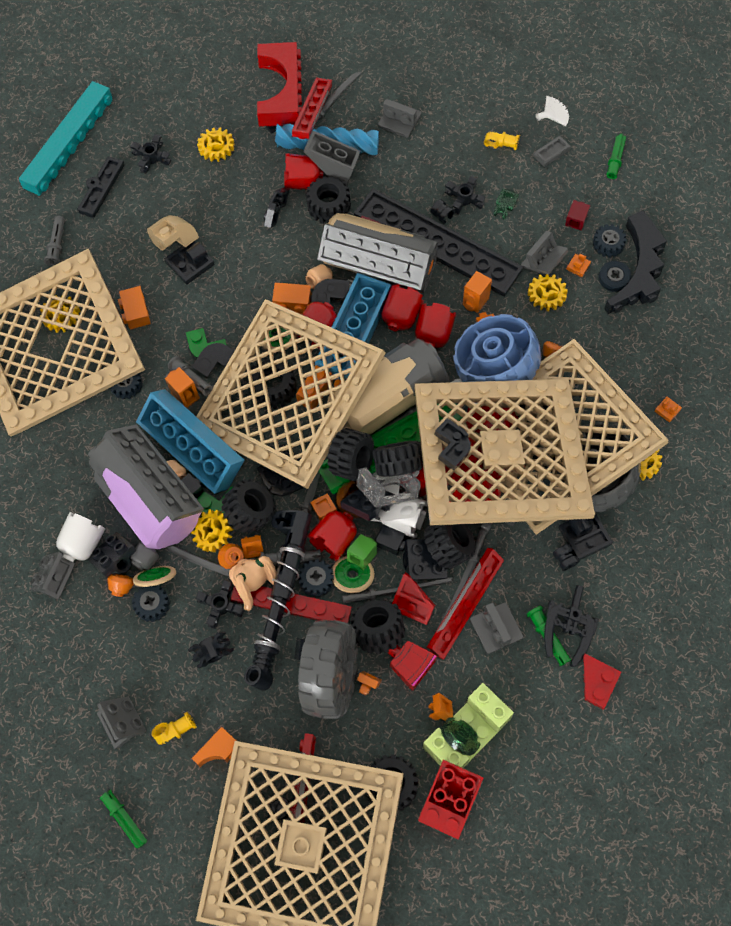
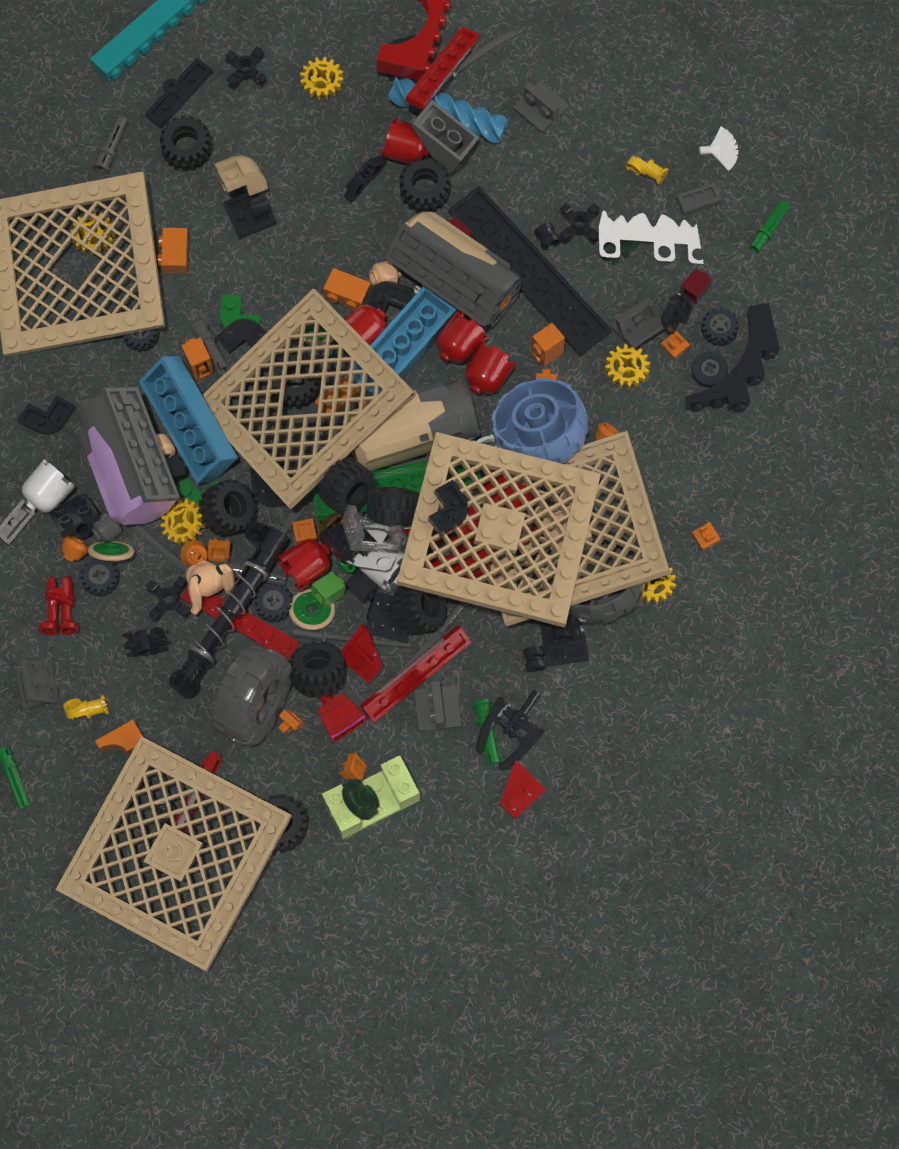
camera: 15 degrees right, 5 degrees up
red slope [418,759,484,839] -> none
none -> black plate [18,395,75,435]
none -> red piece [38,576,78,636]
none -> black tyre [160,115,212,172]
none -> green arm [337,561,357,573]
none -> white piece [599,211,704,264]
none -> black plate [661,293,693,332]

